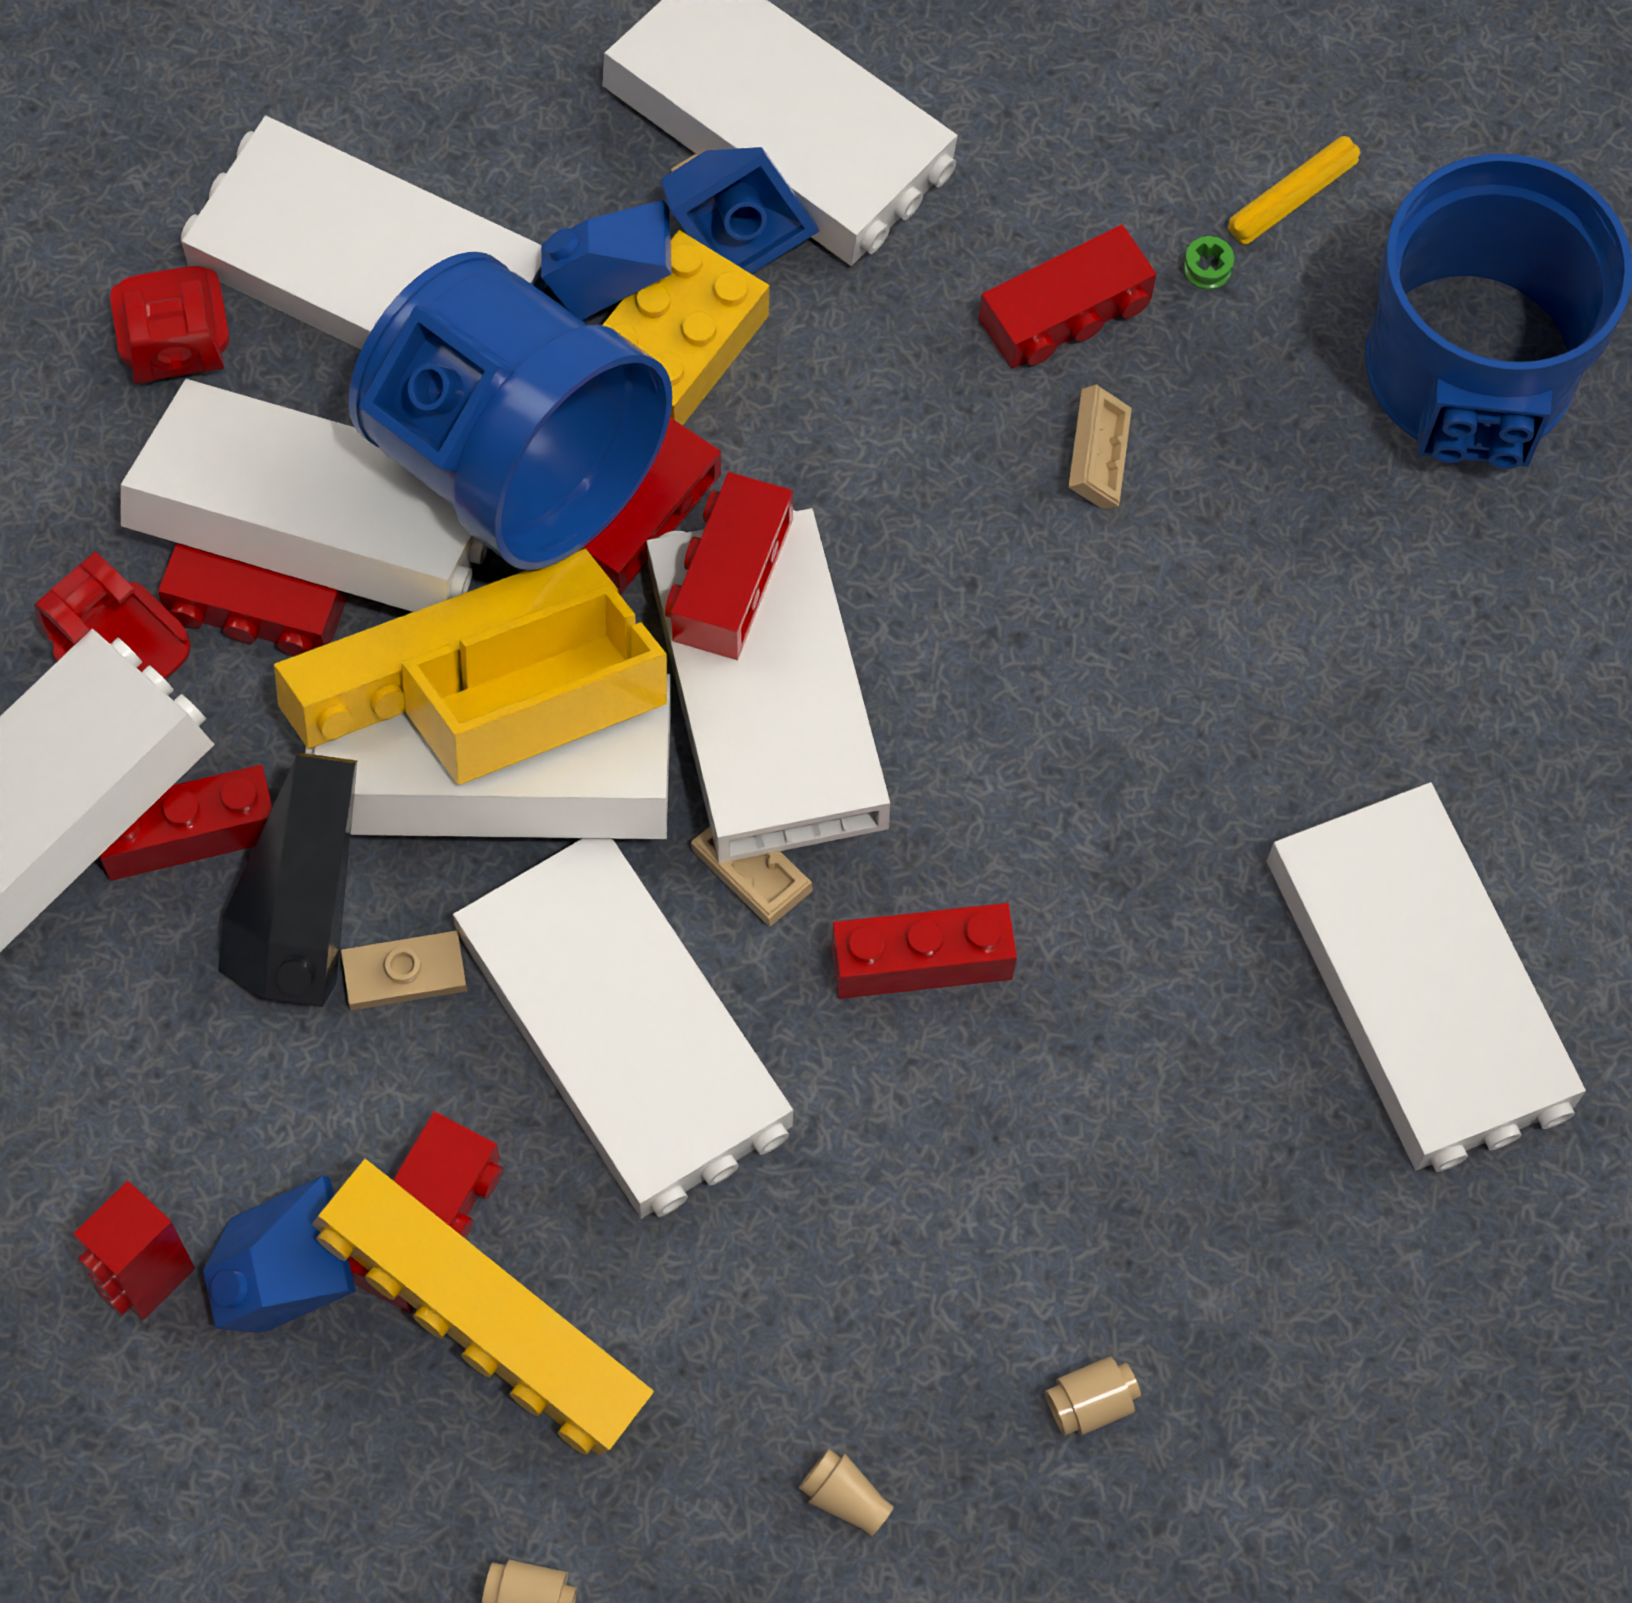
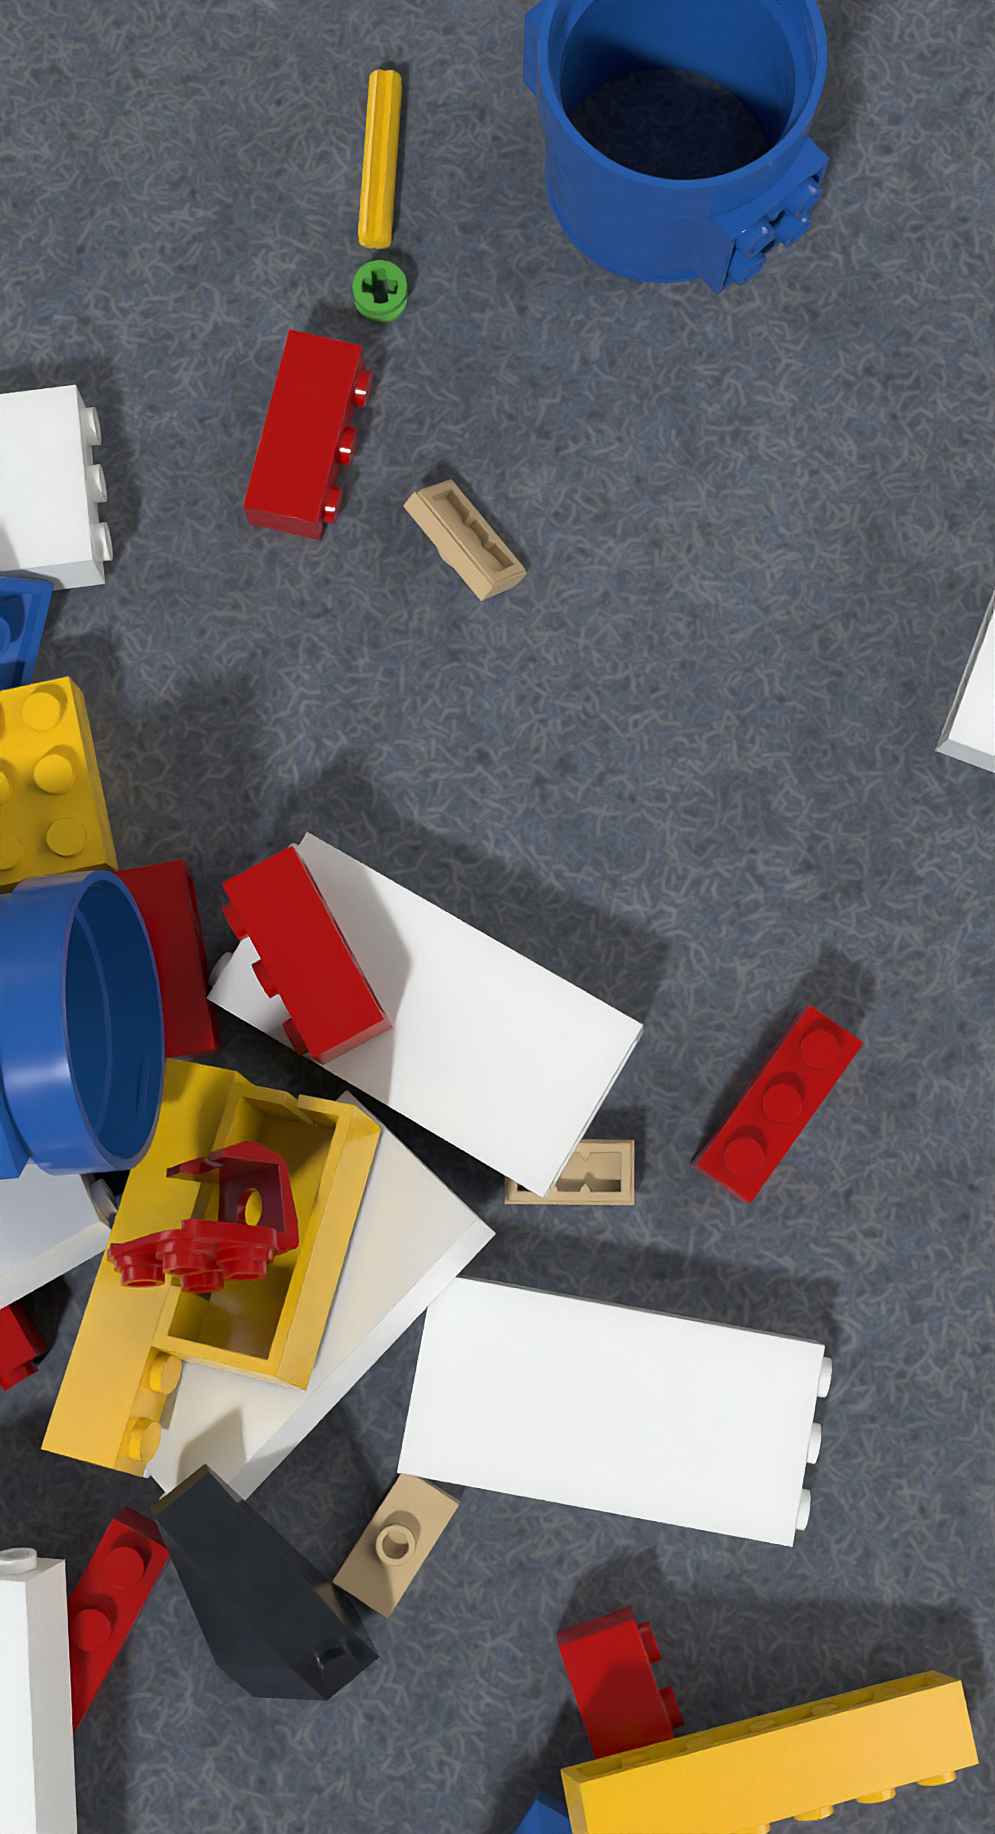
camera: 45 degrees left, 15 degrees up
none -> red piece [107,1141,299,1293]

